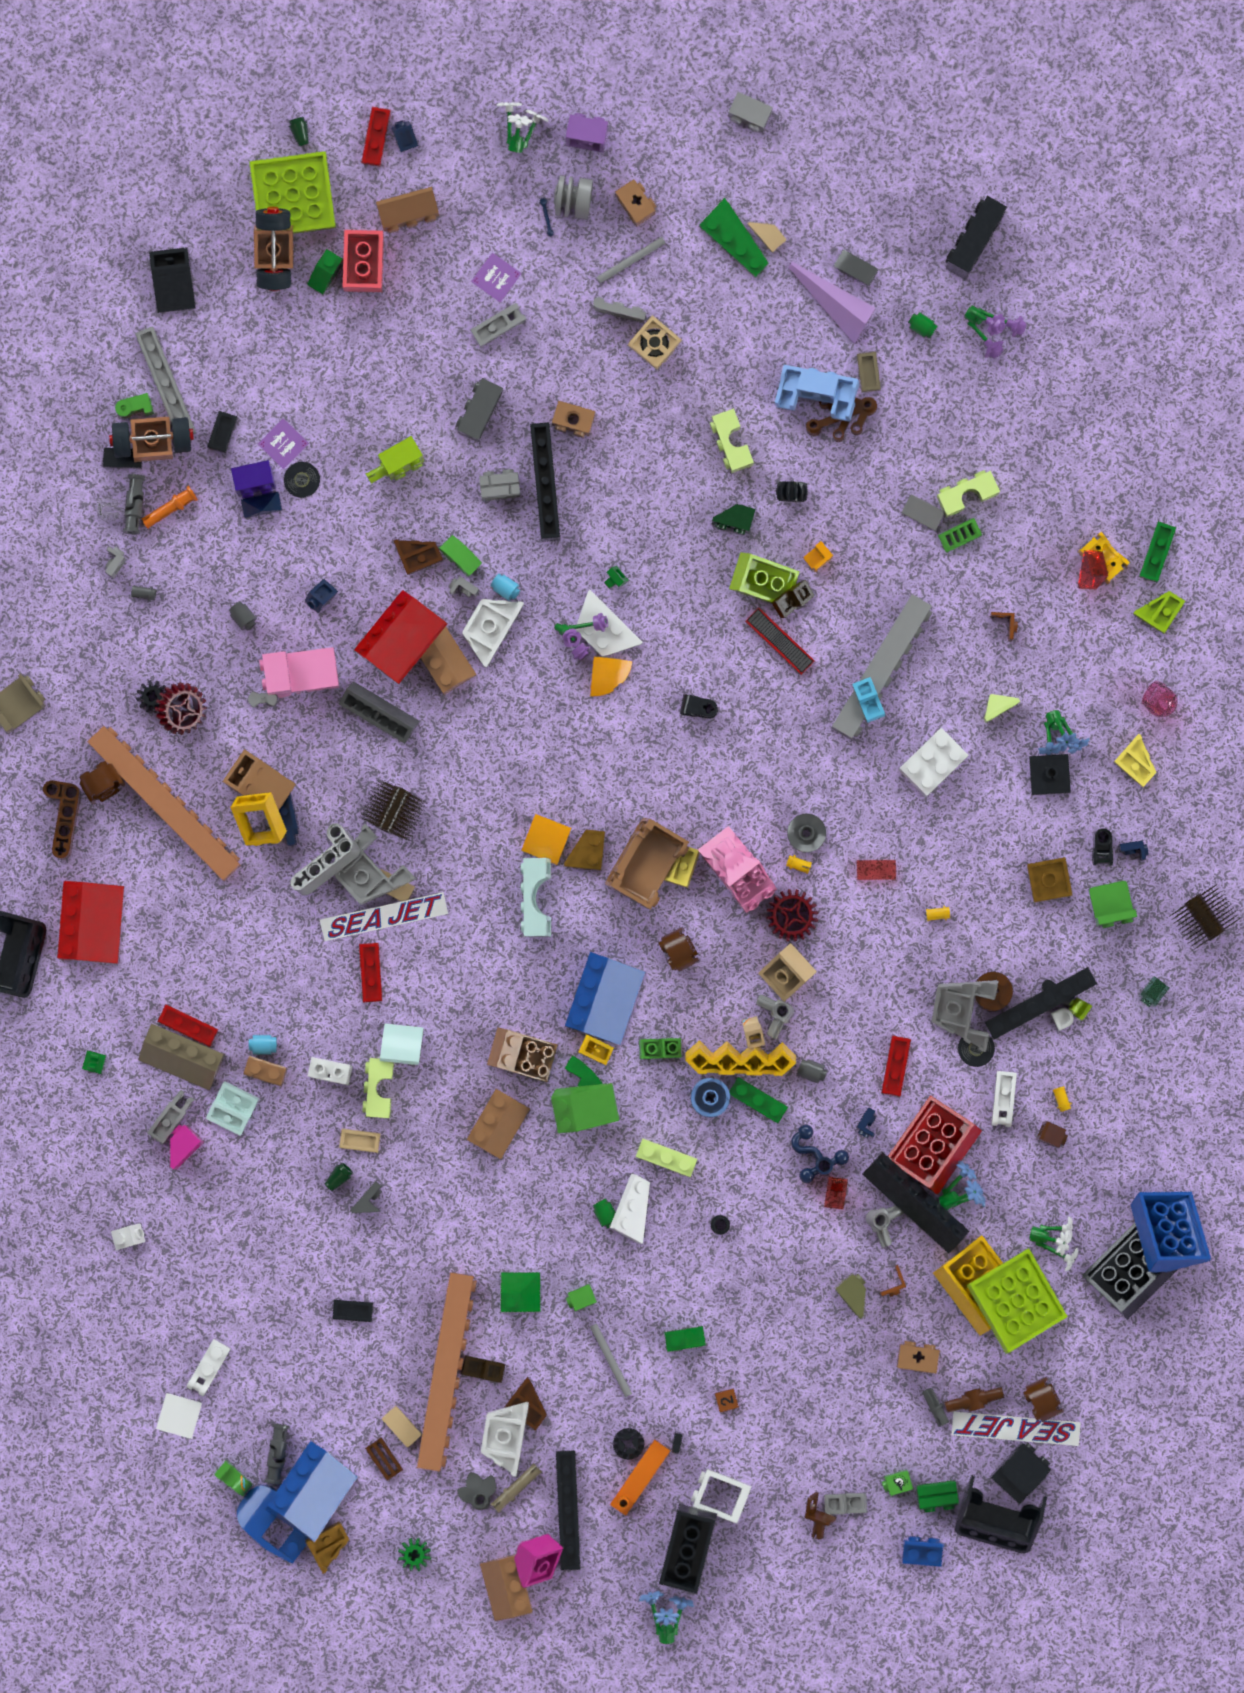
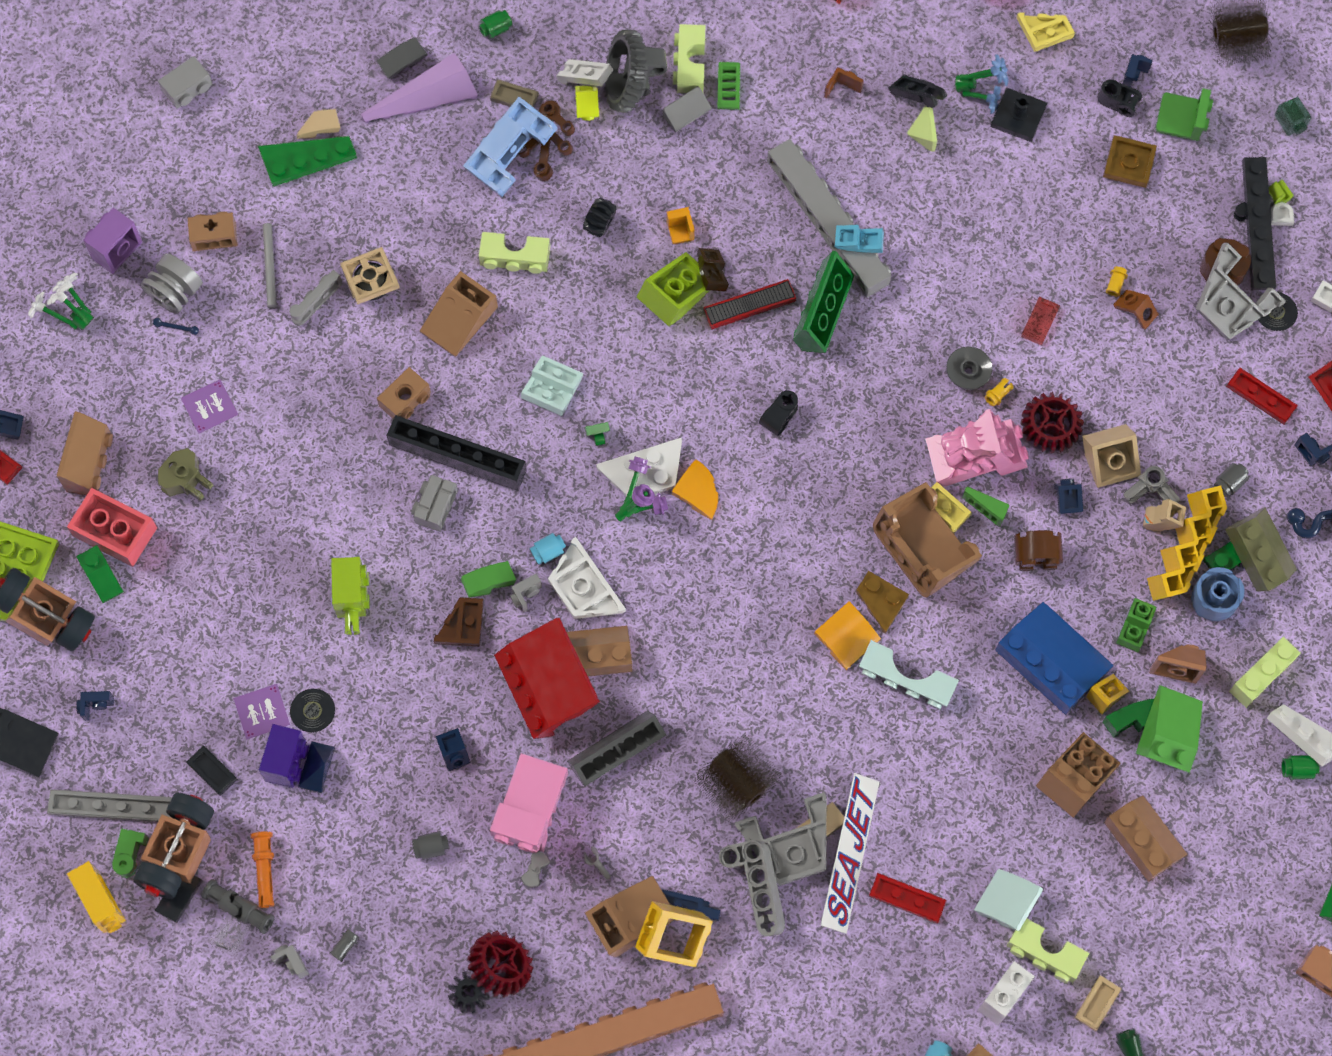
camera: 65 degrees left, 15 degrees down
dark grey slope [350,1181,382,1213] -> none
dark grey brick [456,378,503,443] -> none
light grey plate [471,303,527,347] -> none
dark green slope [712,504,756,536] -> none
white brick [899,728,969,798] -> none
none -> yellow window [67,861,126,933]
none -> dark blue bracket [76,691,114,721]
none -> olive hinge [158,448,214,501]
none -> medium nougat slope [420,271,498,357]
none -> light aqua slope [521,355,583,416]
none -> white plate [556,59,613,86]
none -> neon yellow brick [575,85,599,121]
none -> light grey hand [584,847,611,880]
none -> dark grey piece [604,29,668,113]
none -> green slope [793,251,855,353]
none -> black hinge [889,75,947,108]
none -> bright green slope [962,487,1010,527]
none -> dark blue bracket [1054,478,1083,514]
none -> dark orange bracket [1113,290,1158,330]
none -> nougat slope [1149,644,1206,684]
none -> olive slope [1225,507,1297,592]

